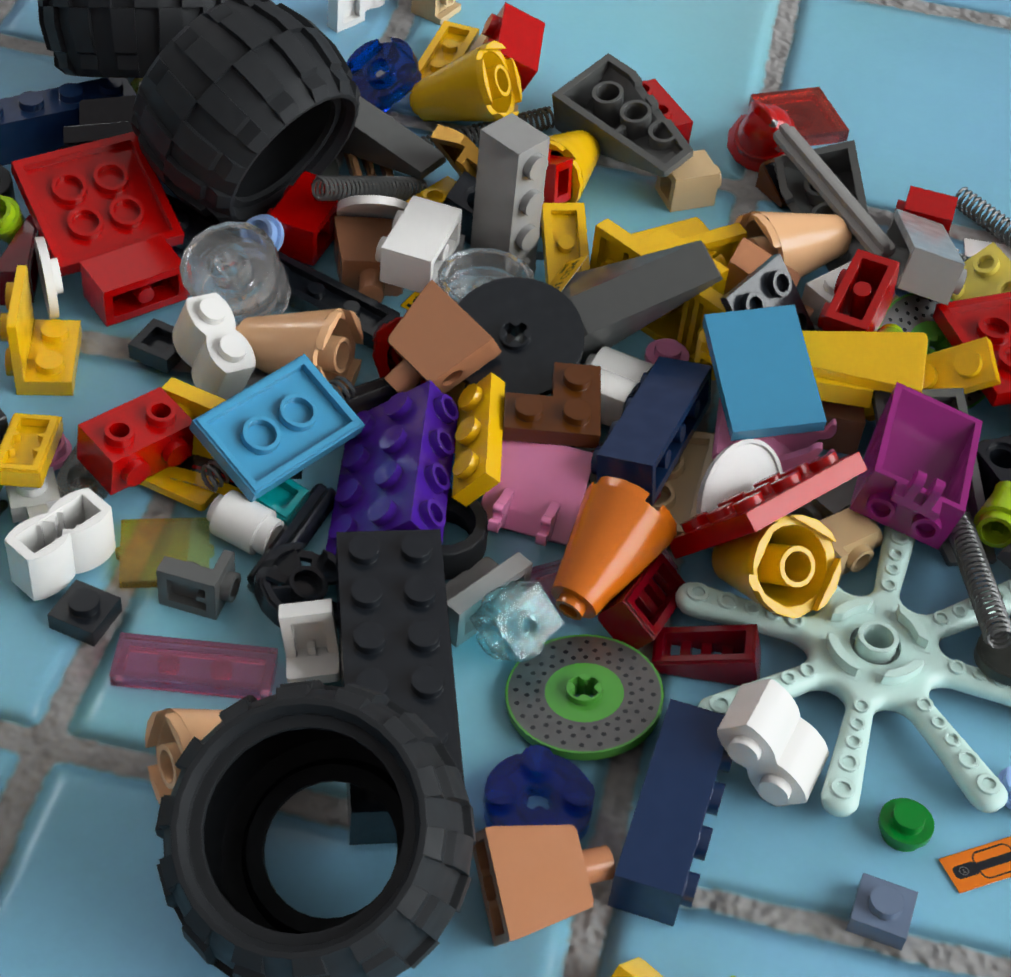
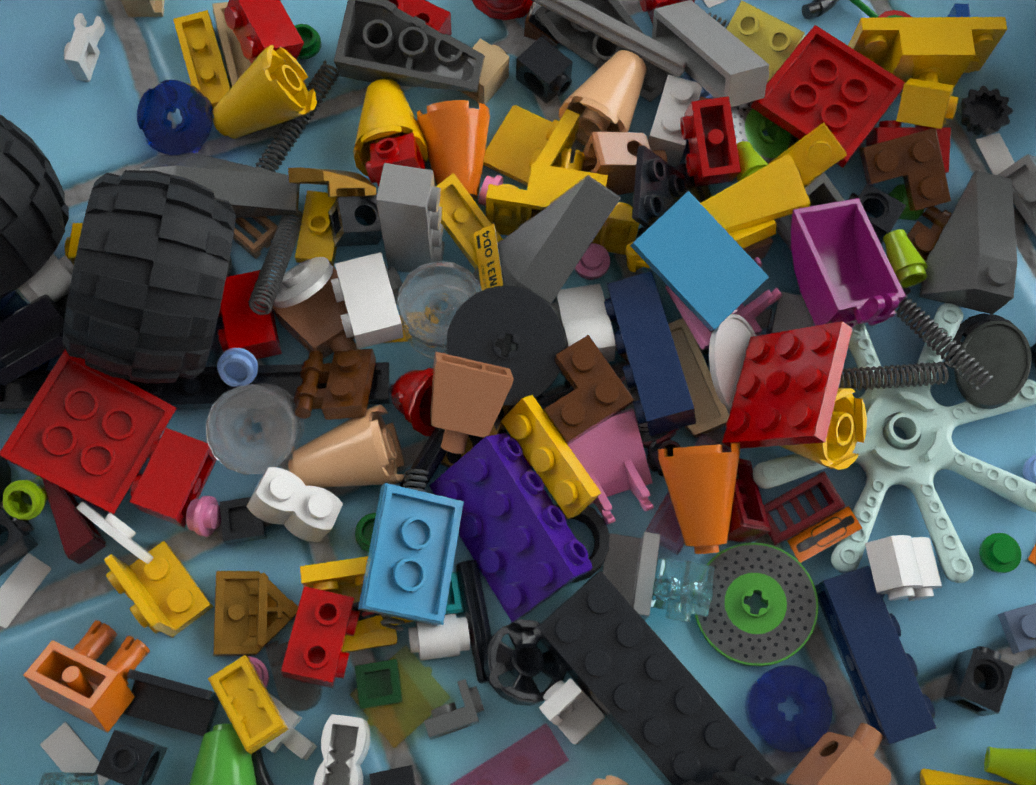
camera: 35 degrees left, 25 degrees up
none -> bright pink plate [186,496,221,537]
none -> pearl gold slope [213,571,298,657]
none -> reddish brown plate [294,348,376,420]
none -> green plate [295,24,322,59]
none -> dark green plate [355,659,404,710]
none -> orange cone [417,100,490,200]
none -> black brick [516,37,573,104]
none -> orange sticker [787,506,863,563]
none -> dark grey piece [838,361,952,391]
none -> black brick [943,646,1014,716]

